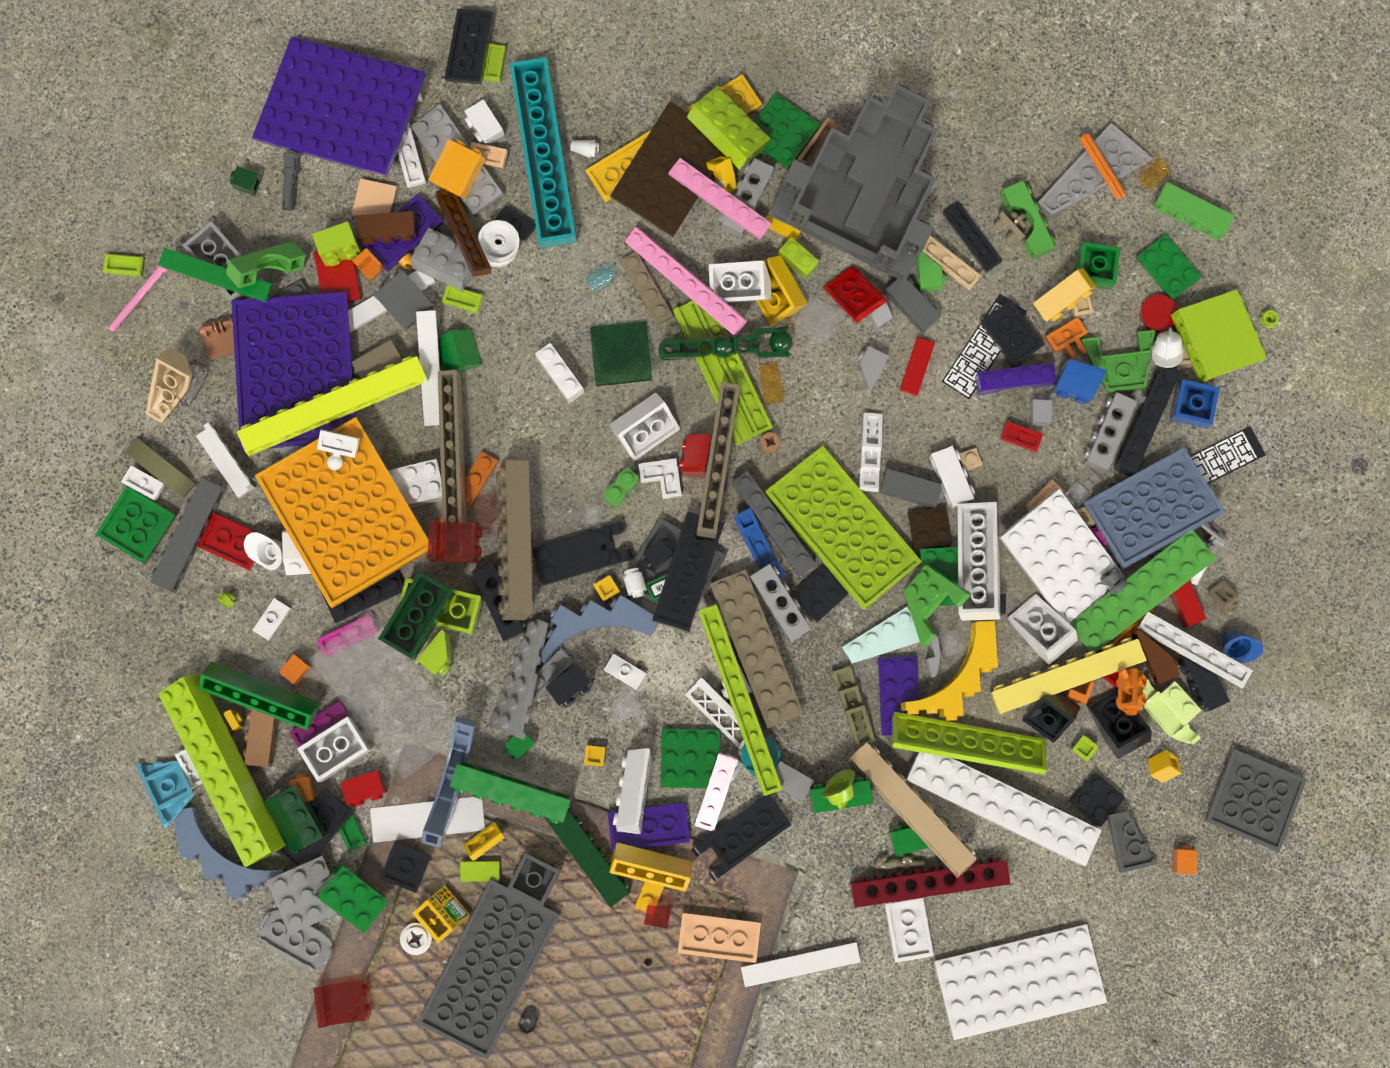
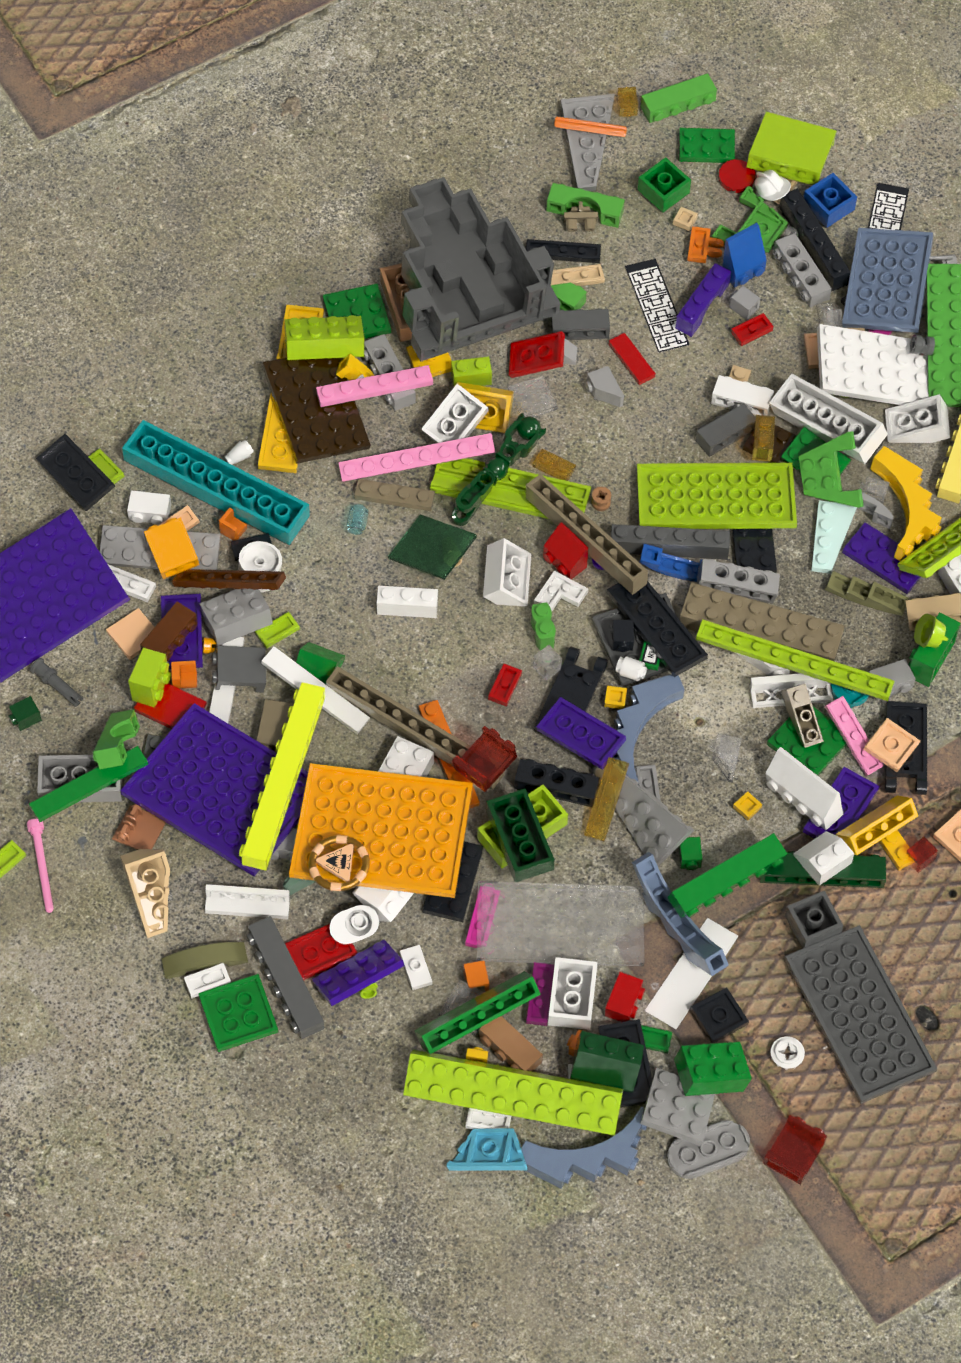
camera: 50 degrees left, 20 degrees down
white plate [317,429,360,470] -> none
yellow slope [412,886,470,943] -> none
lime slope [417,629,452,677] -> none
lime tile [460,861,500,882] -> none
yellow plate [463,822,505,861] -> none
dark tan brick [496,460,533,620] -> none
black brick [545,664,592,708] -> none
white plate [604,654,646,690] -> none
white slope [859,412,883,492] -> none
black plate [979,300,1044,368] -> none
yellow brick [1033,268,1096,322] -> none
lime plate [1260,310,1279,328] -> none
none -> orange panel [219,508,247,541]
none -> piece [308,835,370,891]
none -> dark purple plate [312,940,405,1006]
none -> red plate [488,664,522,707]
none -> dark purple plate [536,697,626,770]
none -> clear yellow tile [584,757,629,842]
none -> clear yellow brick [752,415,775,462]
none -> dark tan slope [781,684,824,748]
none -> white slope [793,832,854,885]
none -> light nougat tile [863,718,920,772]

